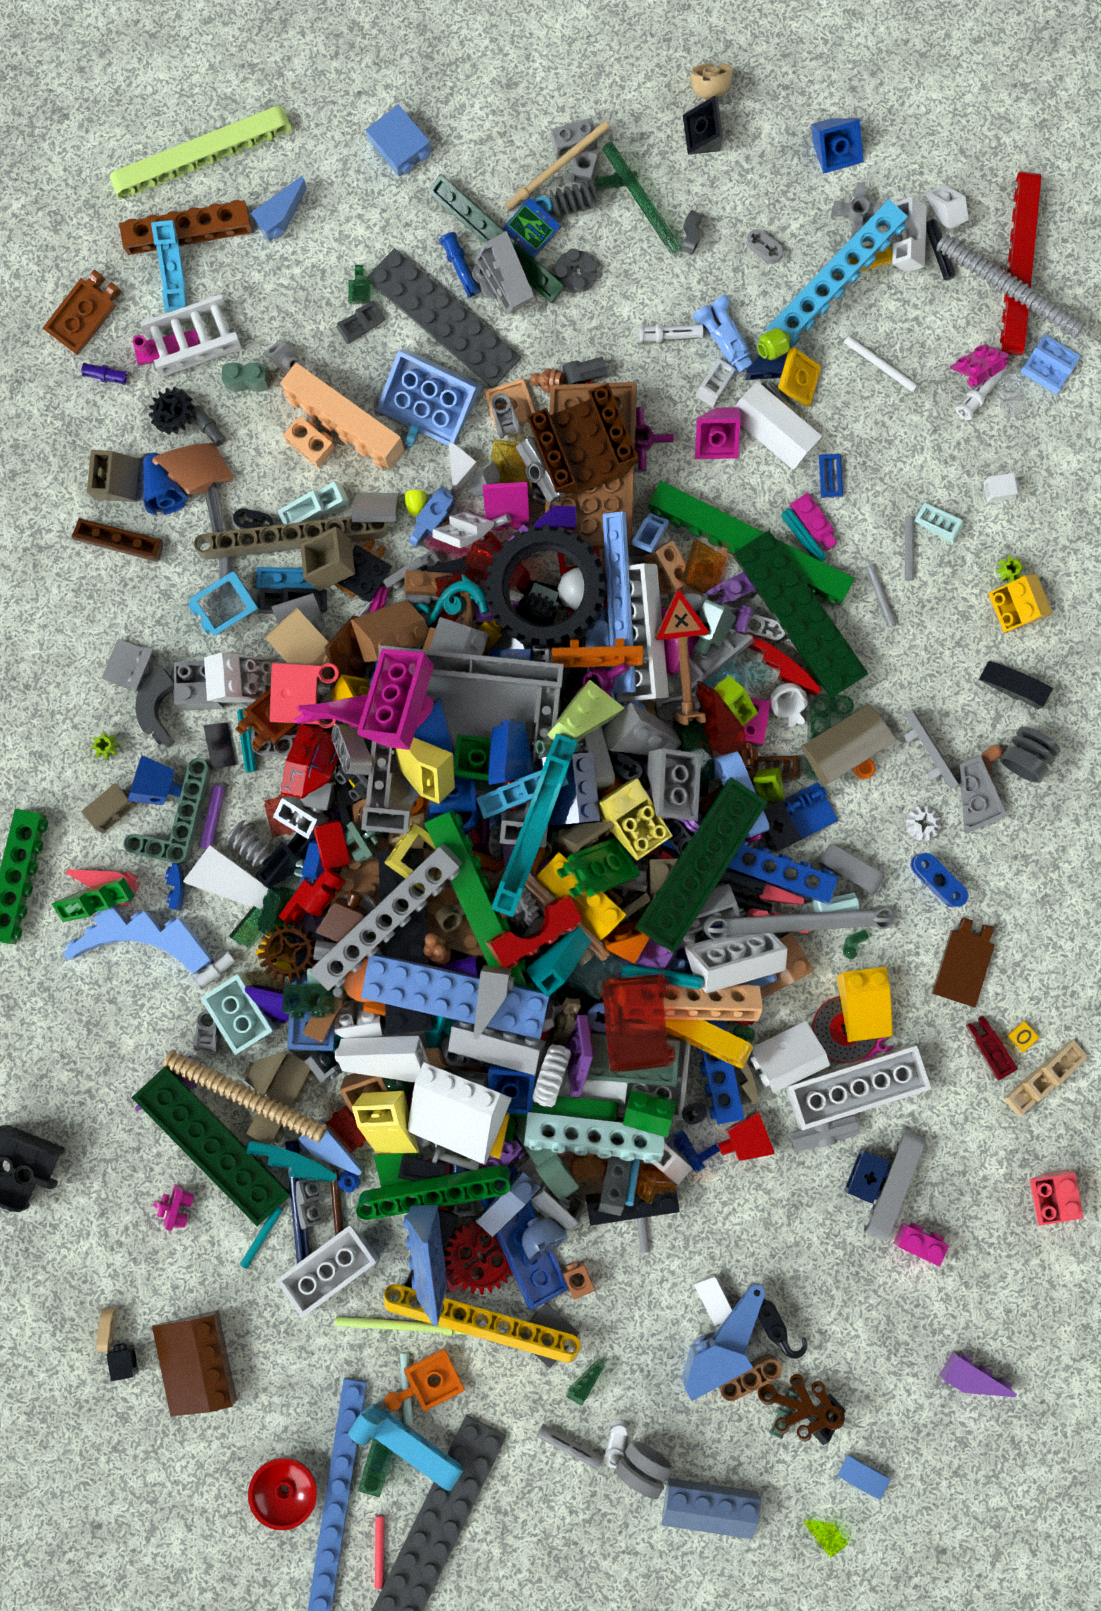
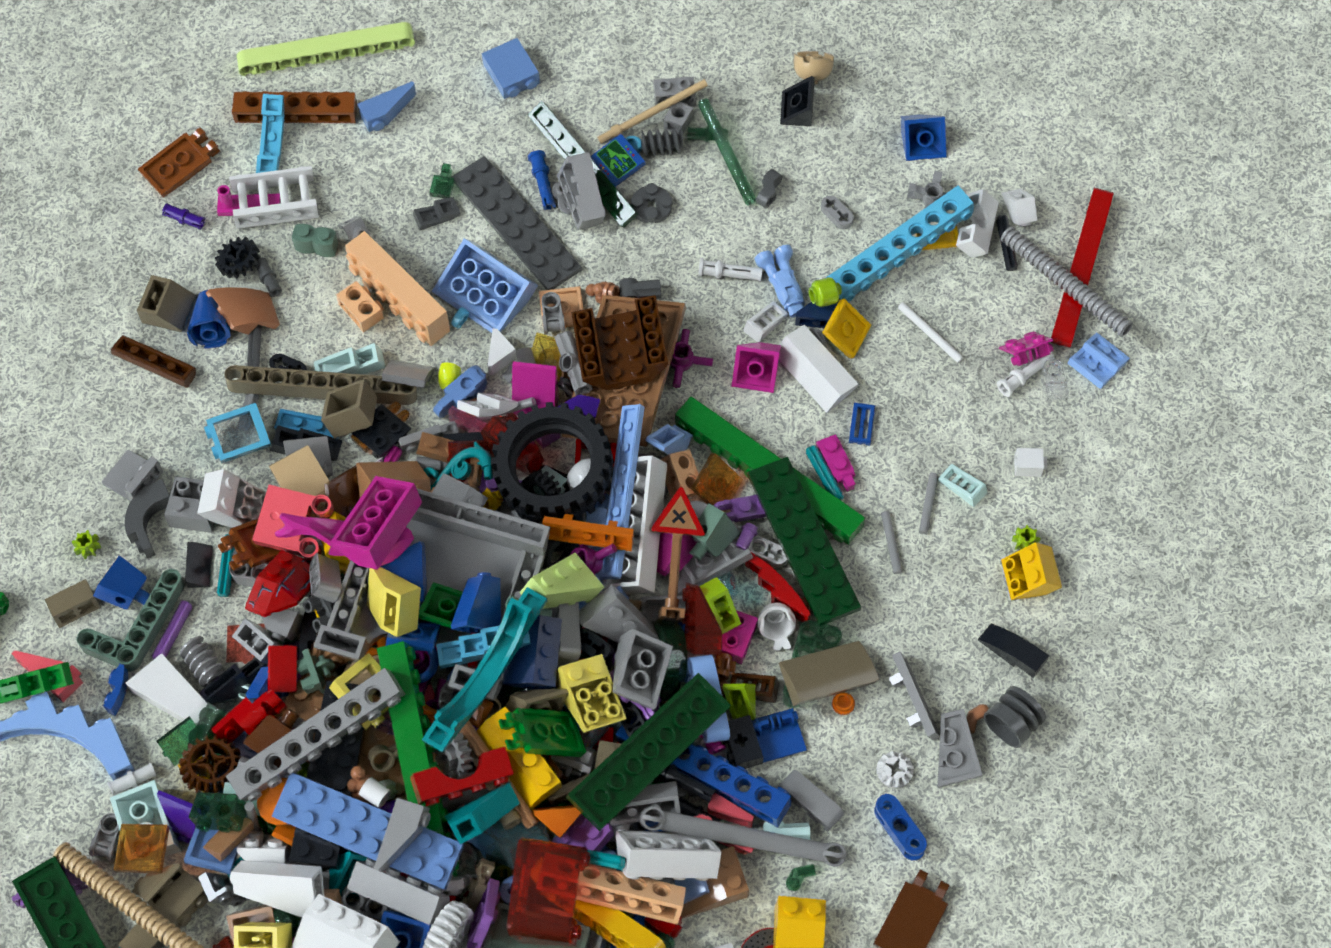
camera: 10 degrees right, 20 degrees down
none -> clear orange plate [113,824,170,873]
none -> white piece [359,777,397,808]

